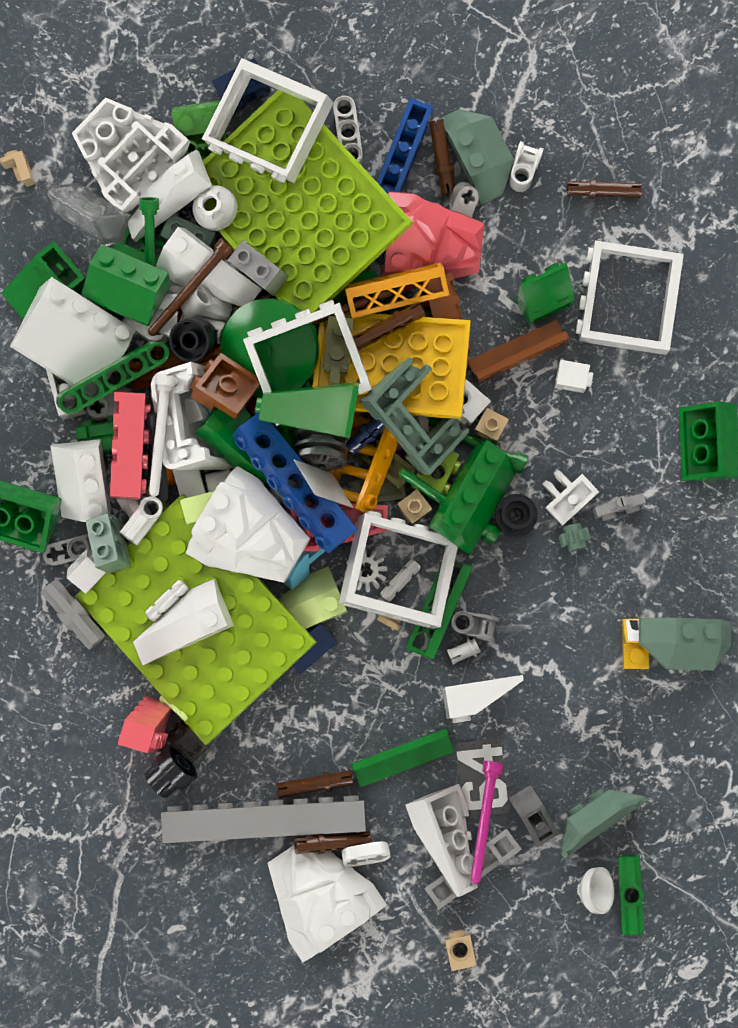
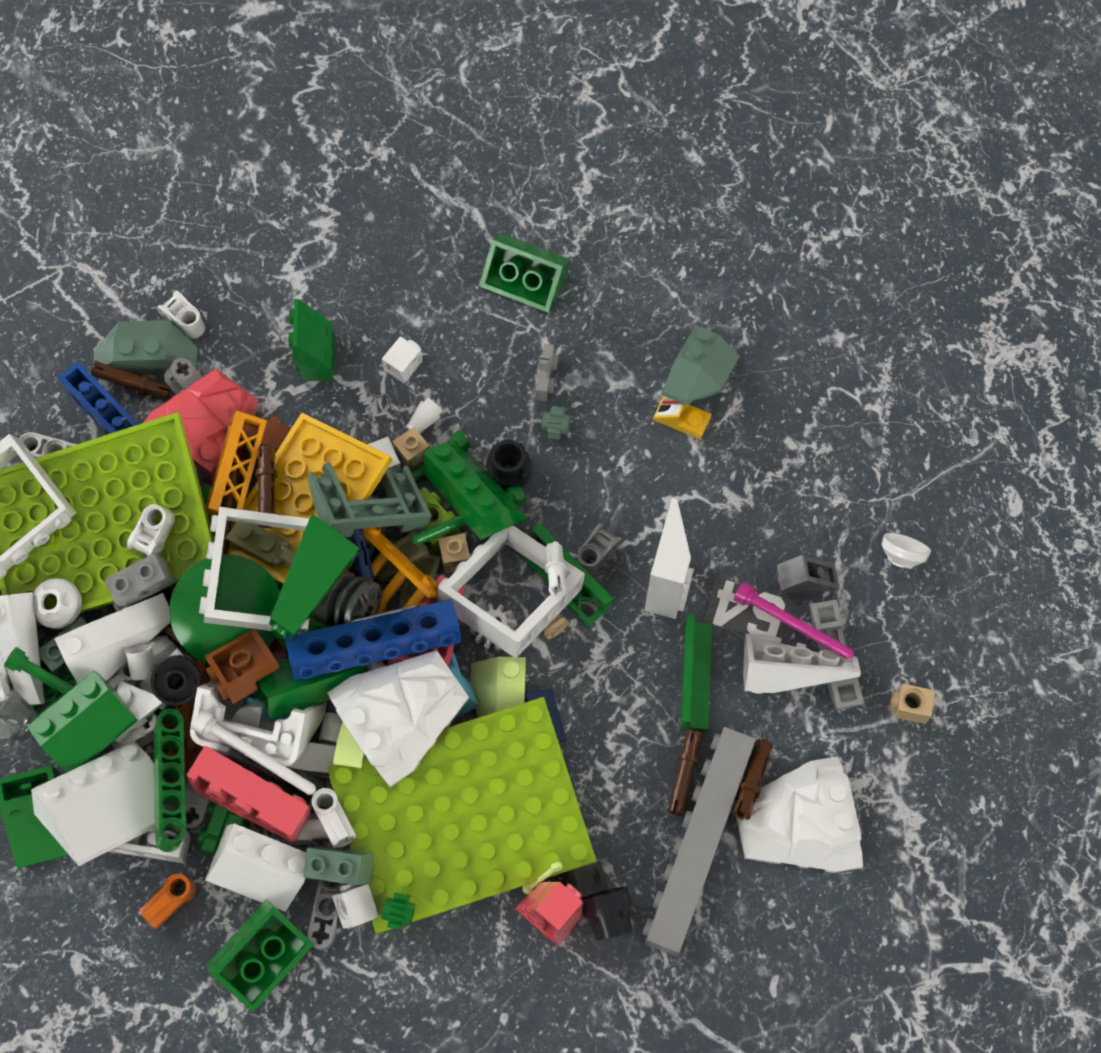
camera: 70 degrees left, 15 degrees down
light grey piece [40,579,106,650] -> none
white wedge [133,579,234,665] -> none
white axle [145,580,189,621] -> none
reddish brown piece [148,238,235,336] -> none
white beam [341,841,391,867] -> none
white axle [380,559,421,602] -> none
white pin [447,638,481,665] -> none
dark orange fence [467,320,569,384] -> none
white hinge [542,470,599,526] -> none
sand green wedge [560,788,648,859] -> none
reddish brown pin [567,179,642,199] -> none
white window [576,240,684,355] -> none
green piece [617,855,644,935] -> none
none -> white piece [127,504,175,557]
none -> orange piece [139,874,197,929]
none -> green gear [381,893,415,930]
none -> white cone [405,397,443,433]
none -> white axle [545,541,567,595]

